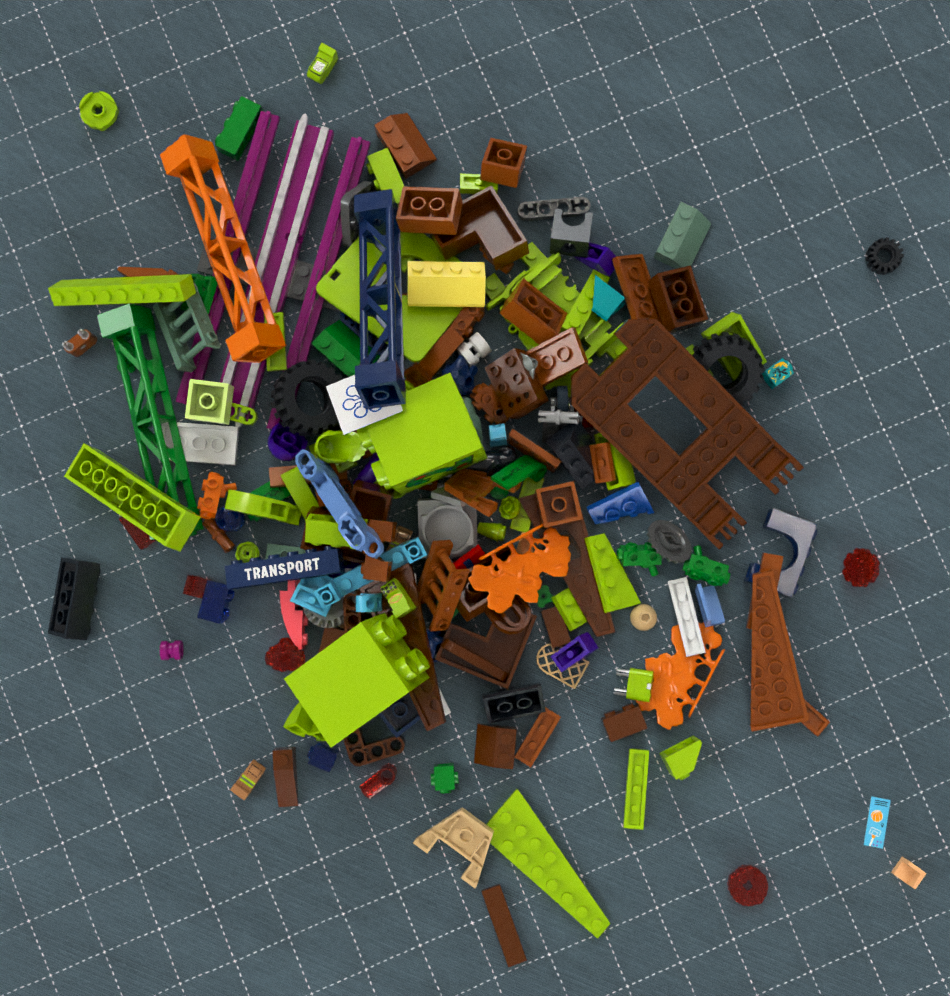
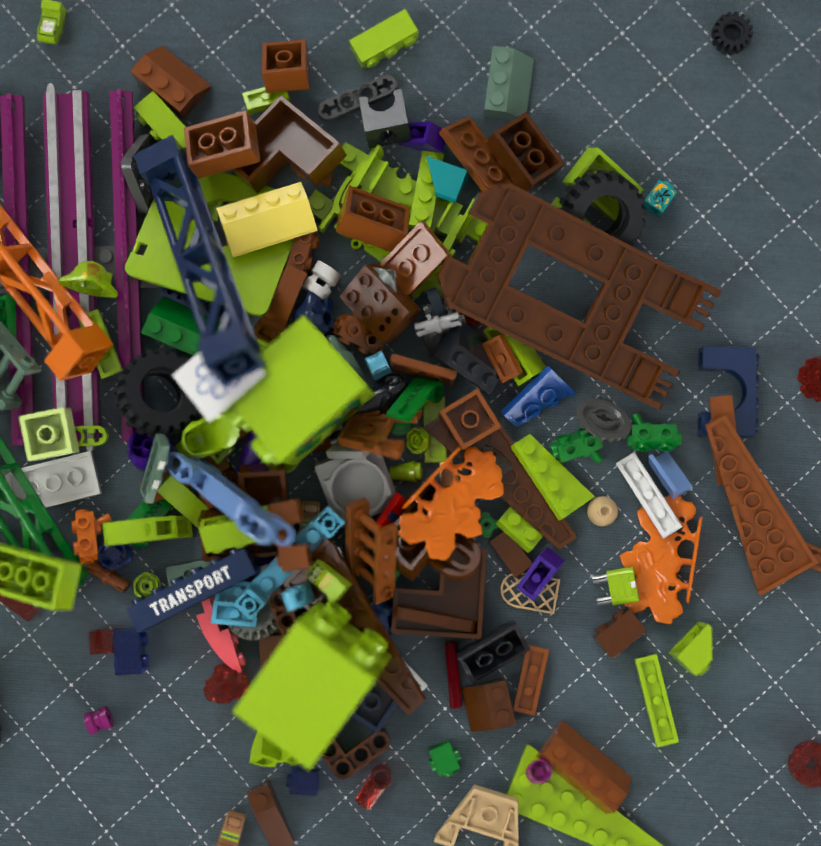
camera: 20 degrees left, 0 degrees up
none -> lime hat [58,261,118,298]
none -> sand green plate [140,434,170,504]
none -> lime brick [349,9,418,69]
none -> dark red axle [445,642,462,709]
none -> magenta wheel [526,759,552,784]
none -> dark orange slope [536,720,632,814]

